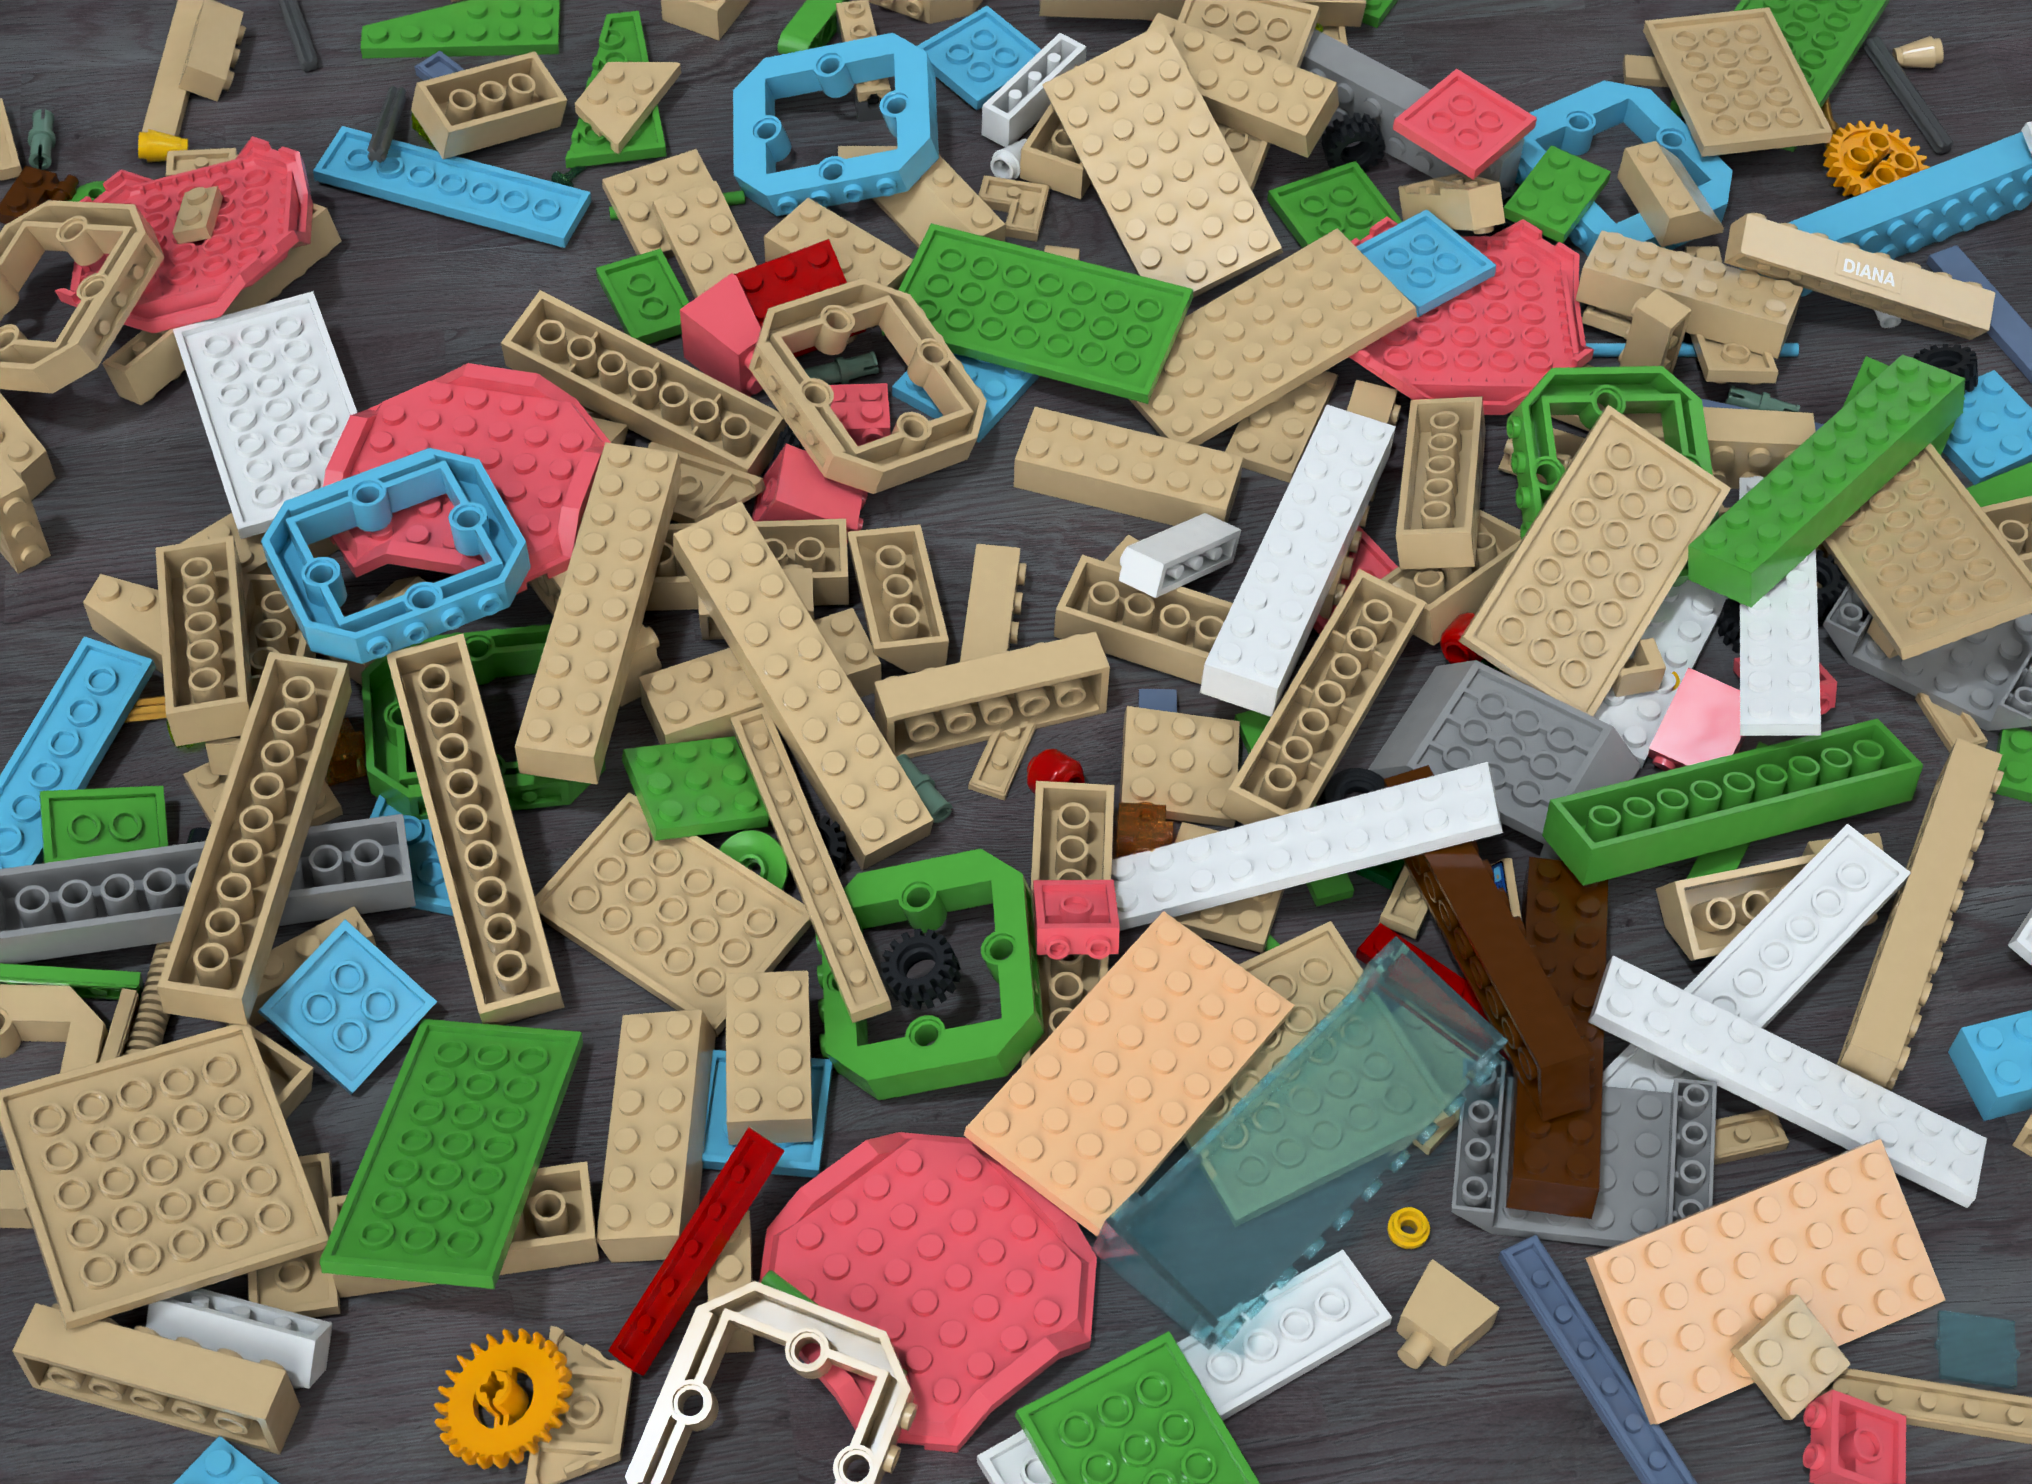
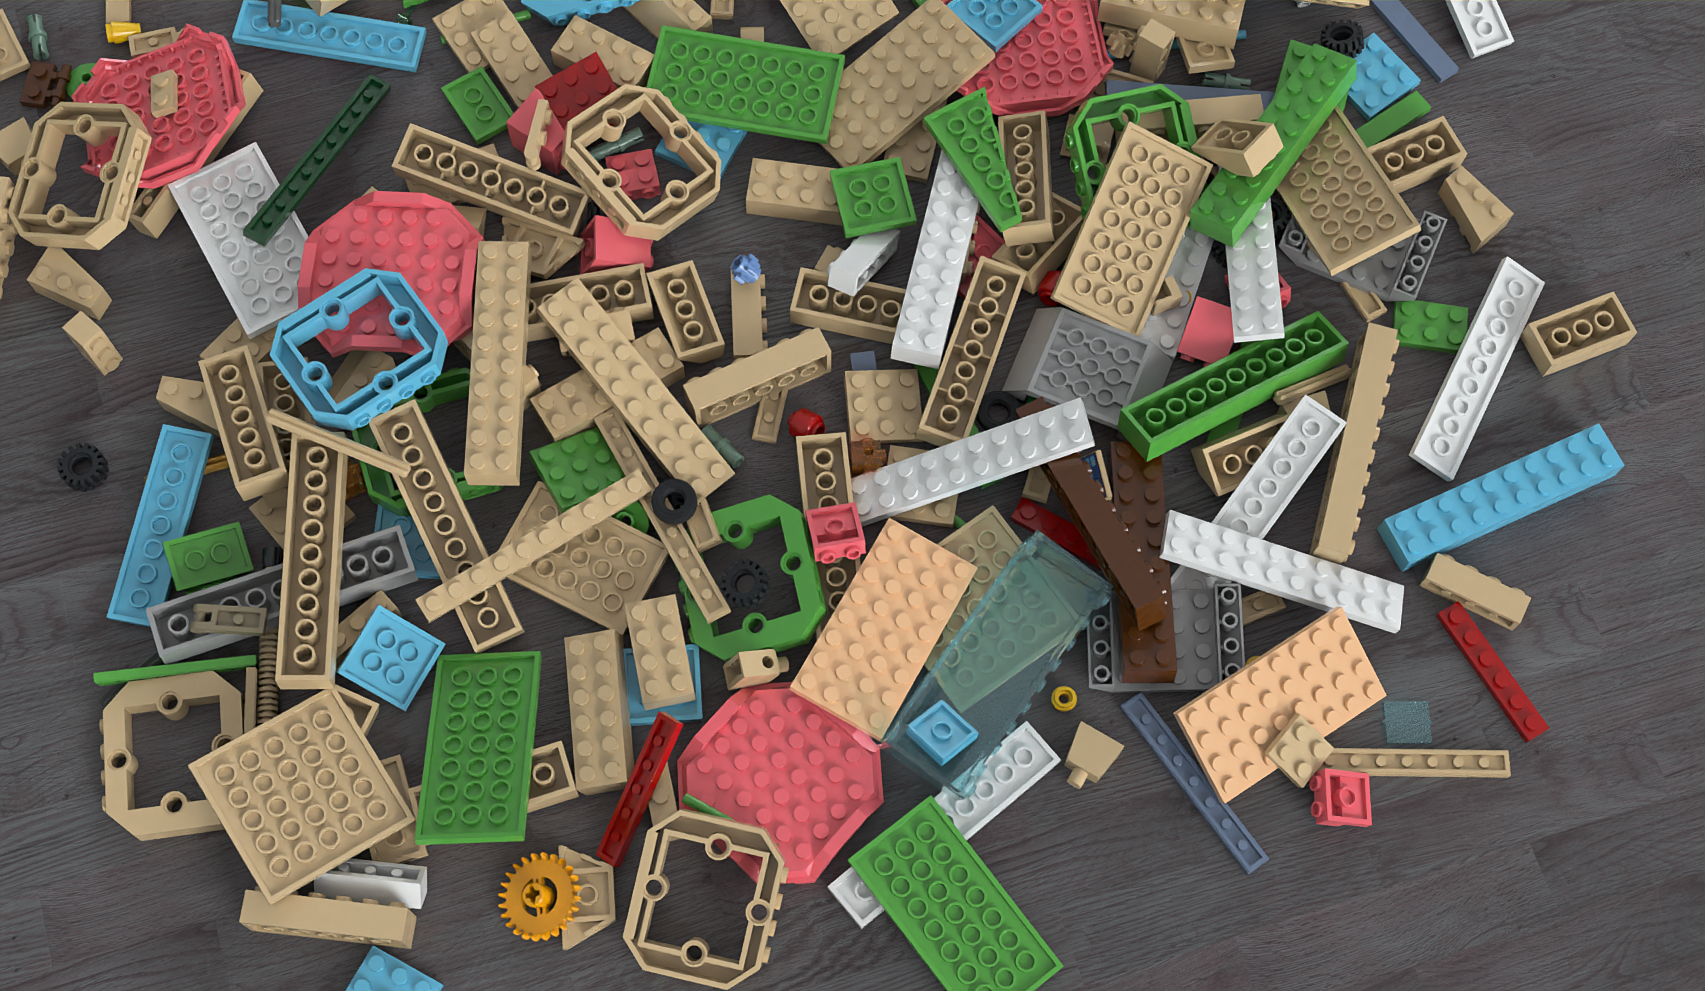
camera: 10 degrees left, 15 degrees up
none -> dark tan plate [190,604,268,636]
none -> dark green plate [243,74,391,247]
none -> tan axle [266,408,411,478]
none -> tan plate [415,469,652,623]
none -> tan plate [524,99,553,171]
none -> black tyre [651,479,697,525]
none -> tan tile [681,496,723,553]
none -> tan torso [723,649,789,690]
none -> medium blue gear [731,254,761,285]
none -> bright green plate [830,157,917,238]
none -> medium azure tile [904,699,979,766]
none -> bright green wing [923,87,1022,233]
none -> tan gear [1106,29,1135,58]
none -> tan slope [1191,117,1284,177]
none -> tan axle [1273,364,1352,405]

